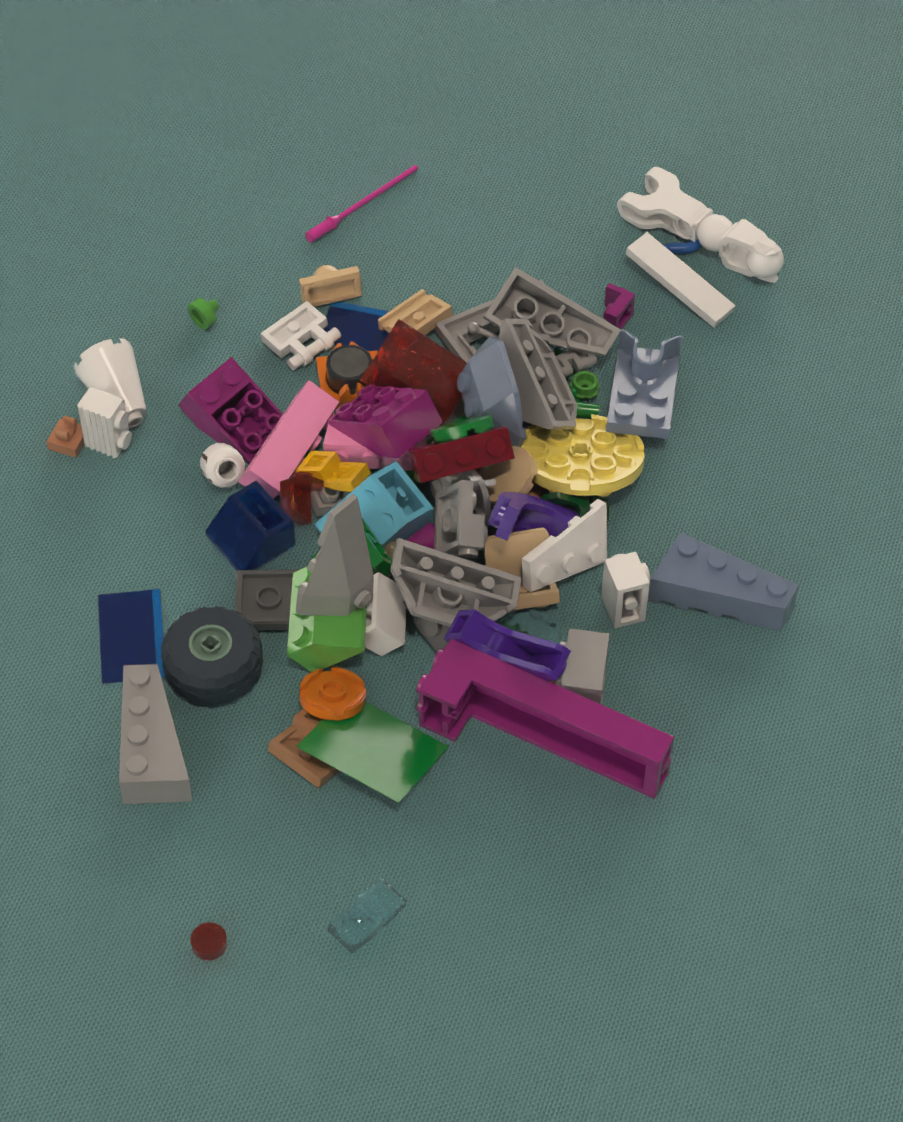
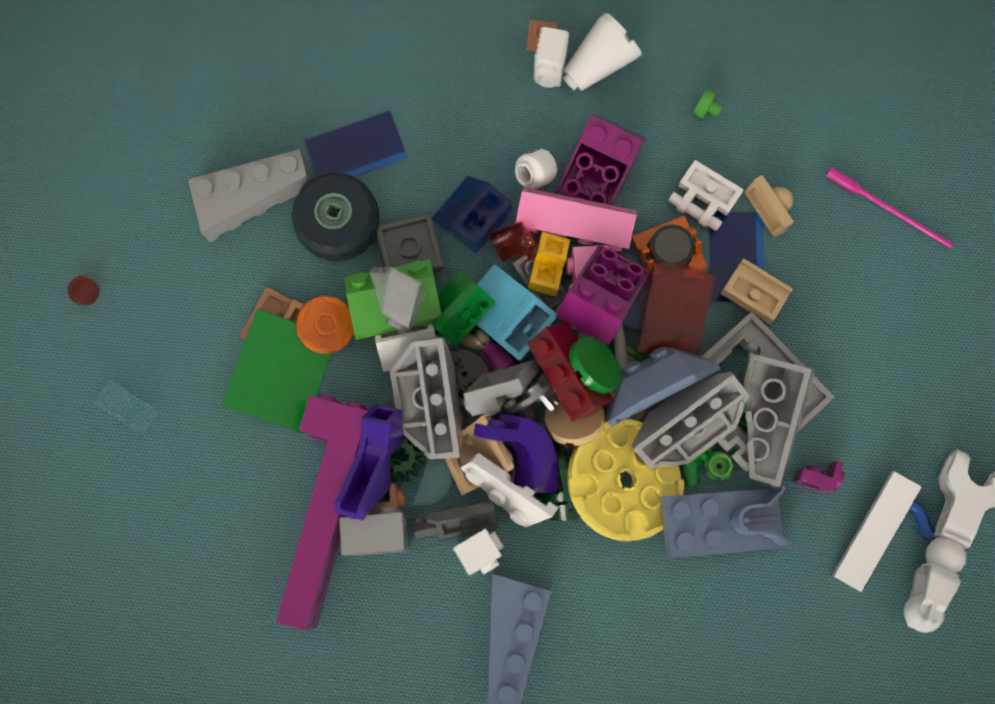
camera: 80 degrees right, 25 degrees up
none -> dark grey hinge [412,501,498,539]

